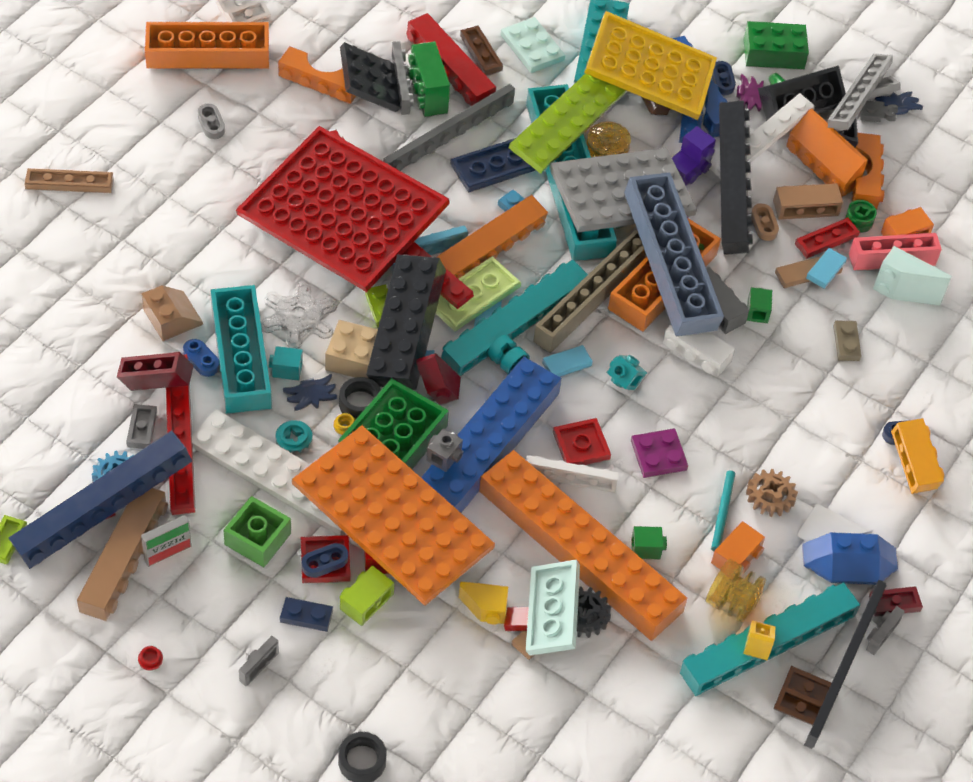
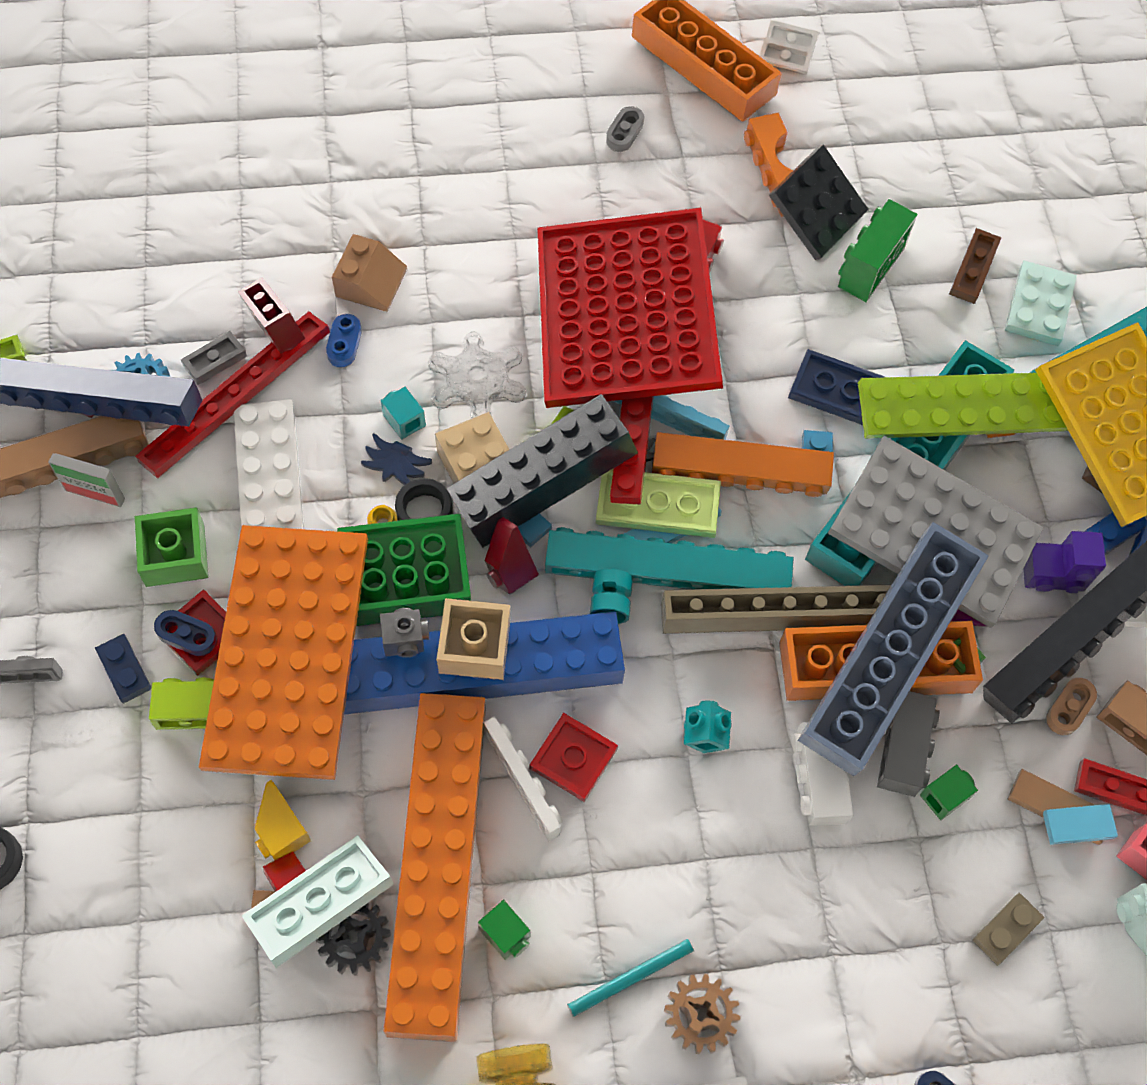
camera: 50 degrees right, 10 degrees up
medium nougat tile [25,168,114,193] -> none
teal brick [210,285,272,414] -> none
teal gear [275,420,313,453] -> none
dark grey plate [383,84,515,171] -> none
flat silver plate [392,41,414,115] -> none
red brick [406,13,496,106] -> none
medium azure tile [542,345,593,377] -> none
clear yellow wheel [586,122,631,158] -> none
magenta plate [631,428,688,478] -> none
orange brick [711,521,765,579] -> none
none -> tan brick [437,599,511,680]

